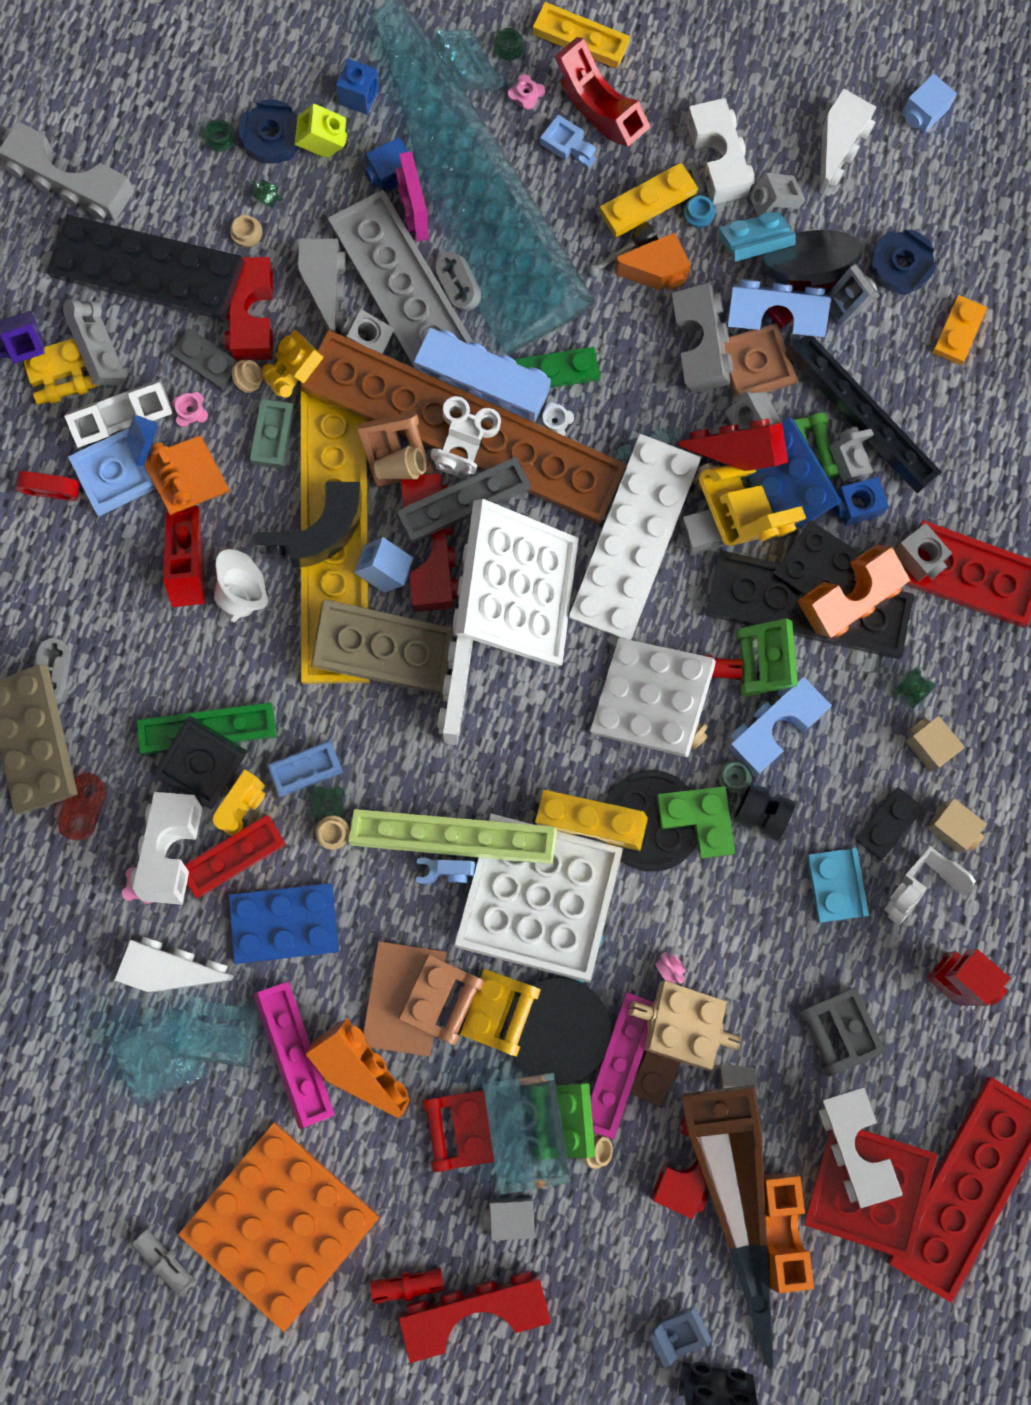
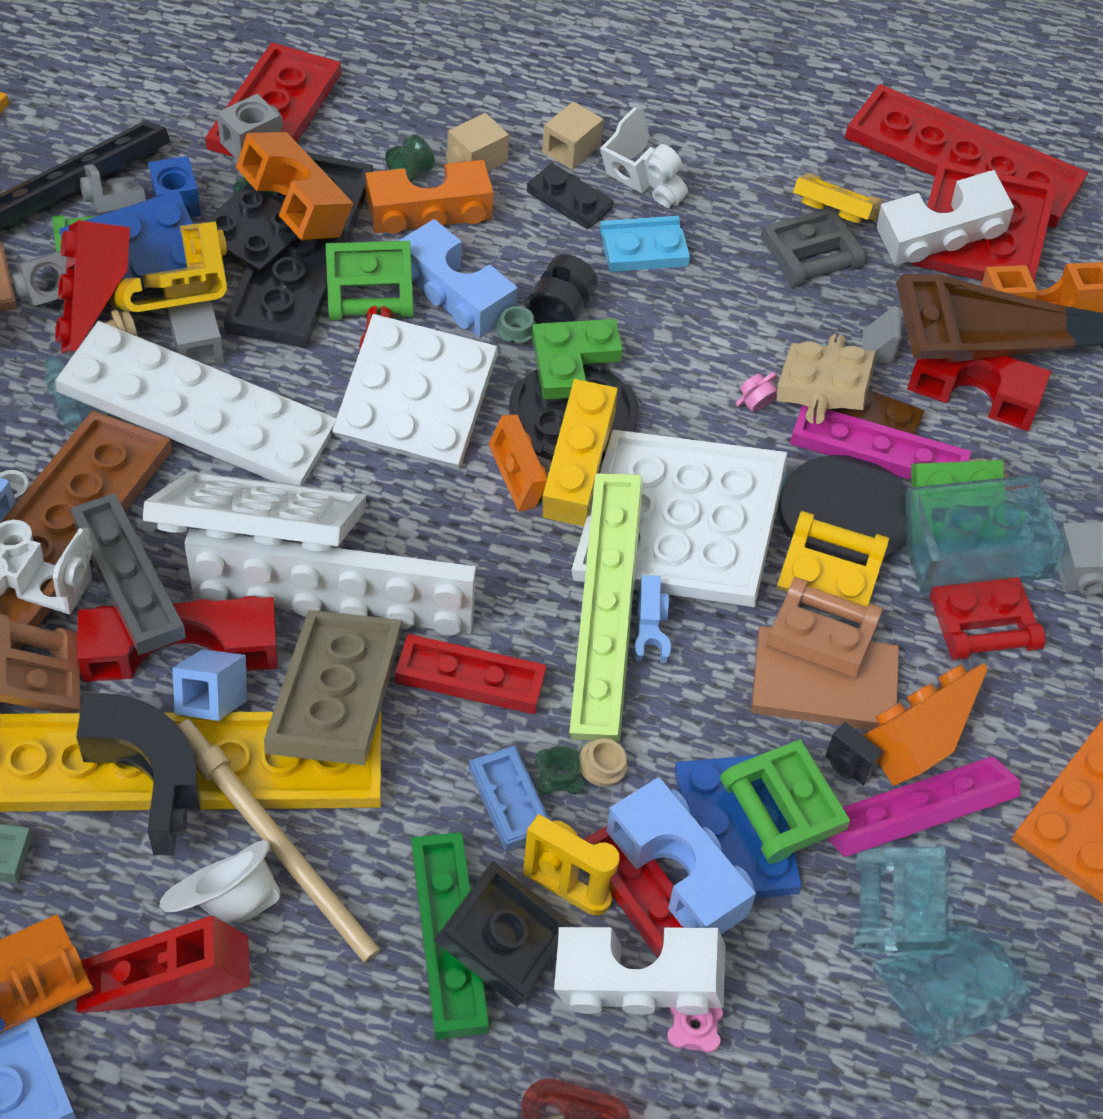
camera: 90 degrees left, 25 degrees down
white slope [115,936,234,992] -> none
tan cone [374,446,426,480] -> none
red arch [926,949,1011,1006] -> none
none -> tan bar [178,719,381,964]
none -> orange arch [365,160,493,234]
none -> red plate [395,634,547,715]
none -> orange plate [488,414,547,511]
none -> light blue arch [606,777,756,934]
none -> bright green plate [720,739,850,864]
none -> yellow plate [793,173,883,223]
none -> black plate [825,722,884,786]

